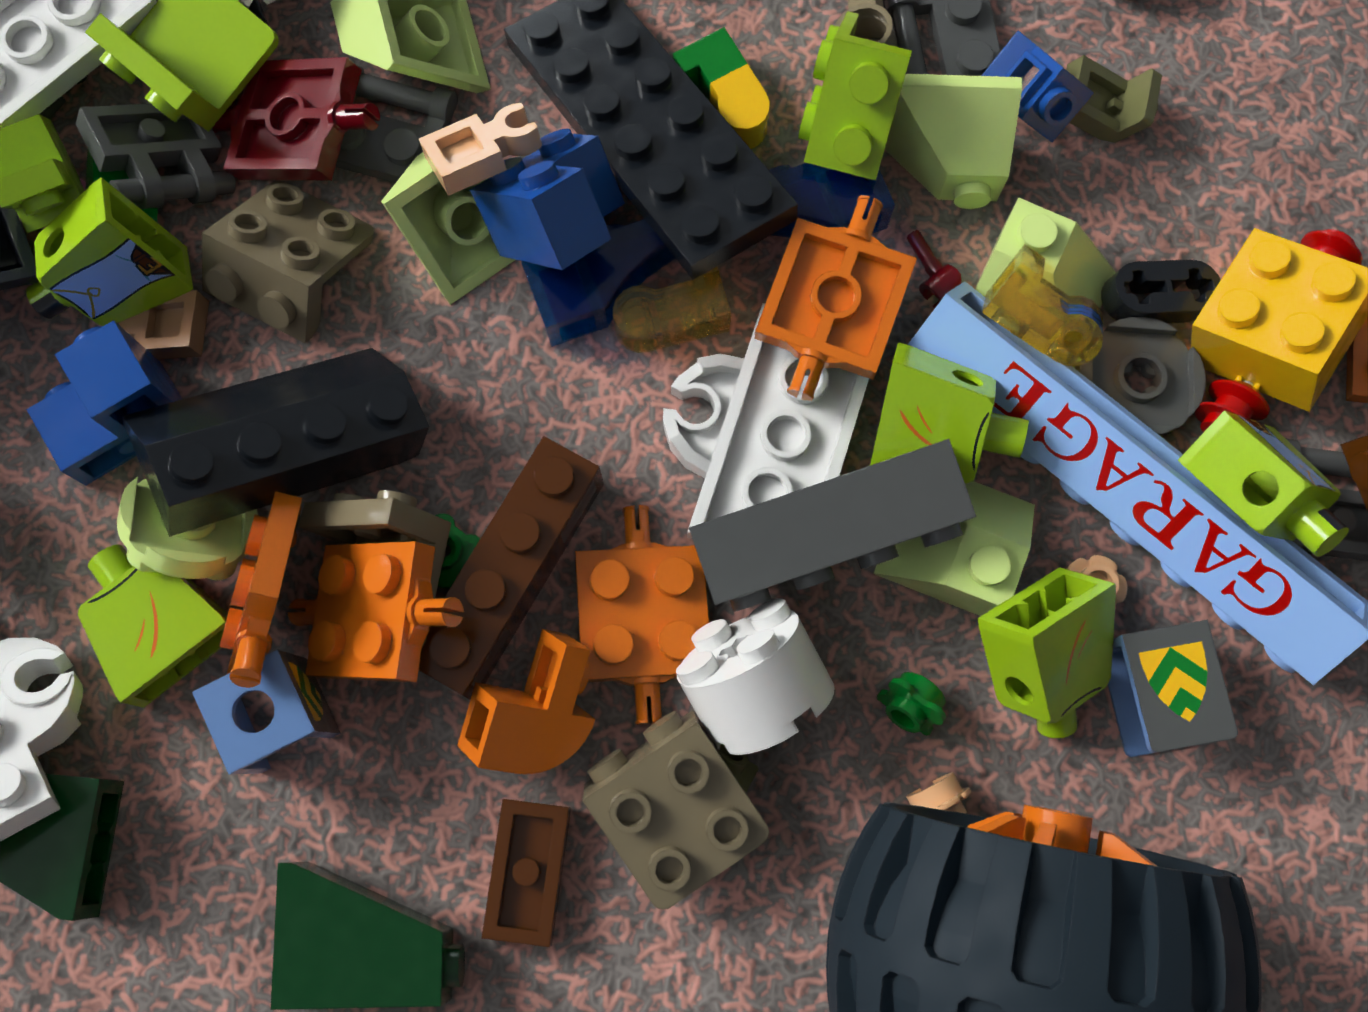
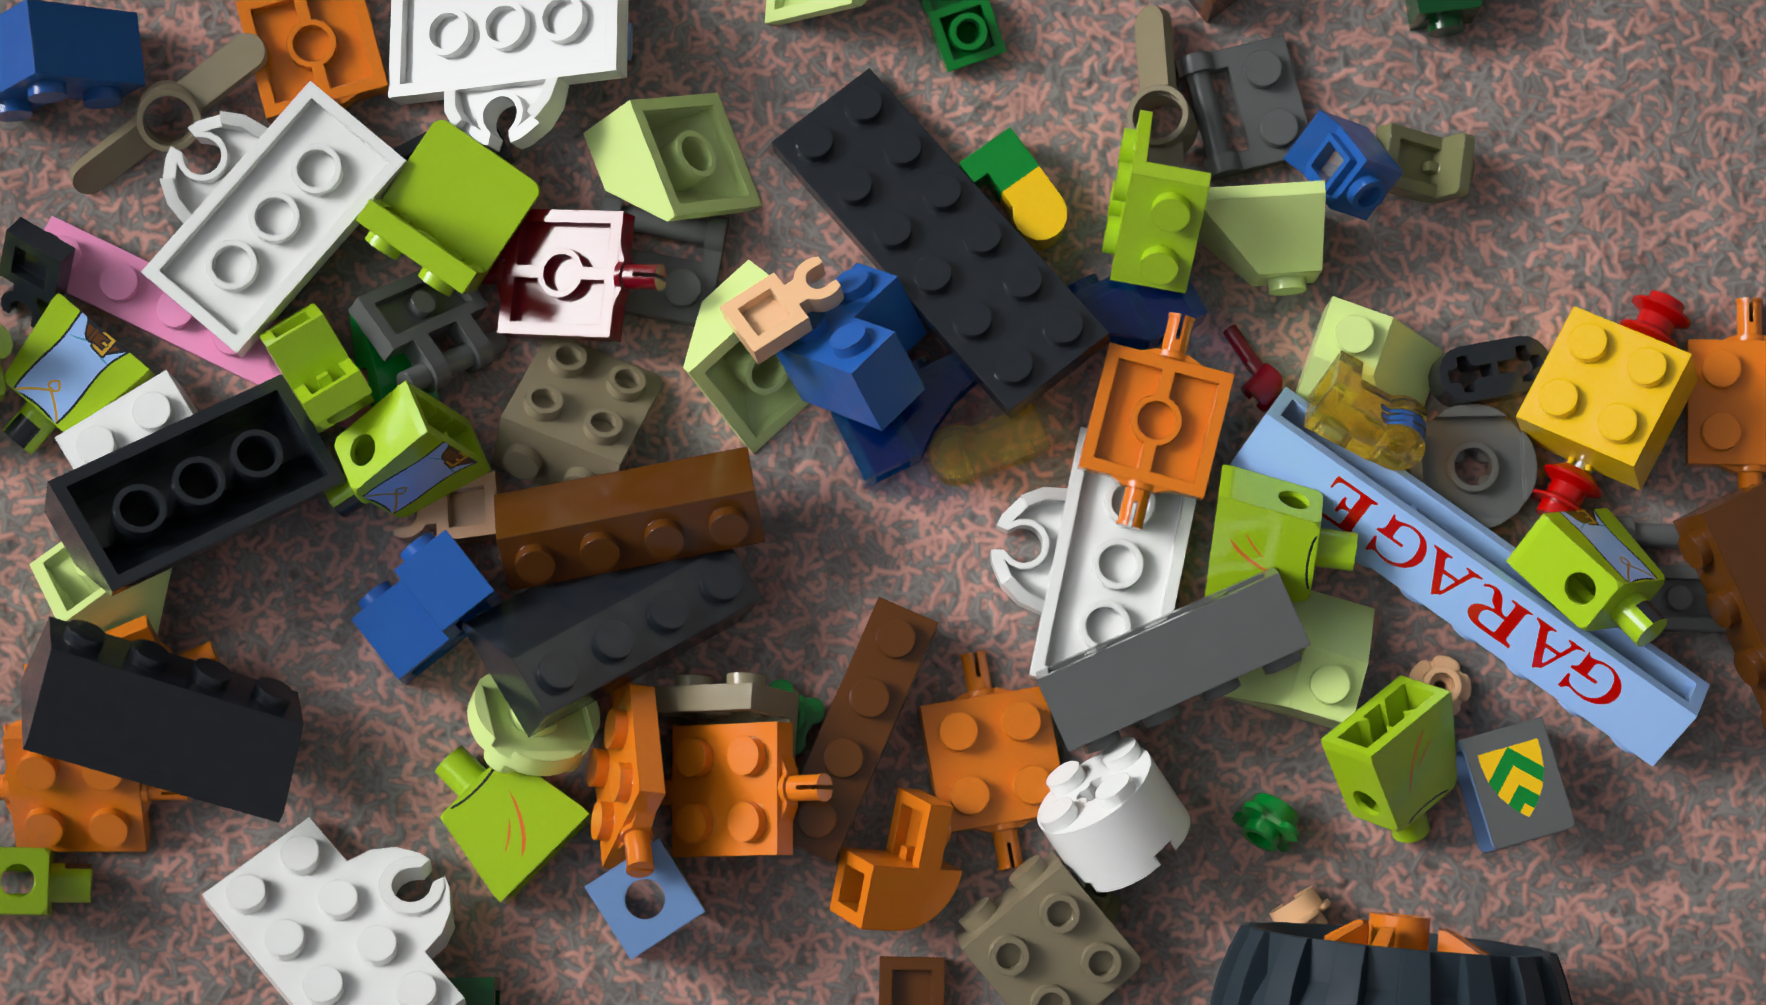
camera: 10 degrees left, 5 degrees up
none -> reddish brown brick [494,446,765,591]

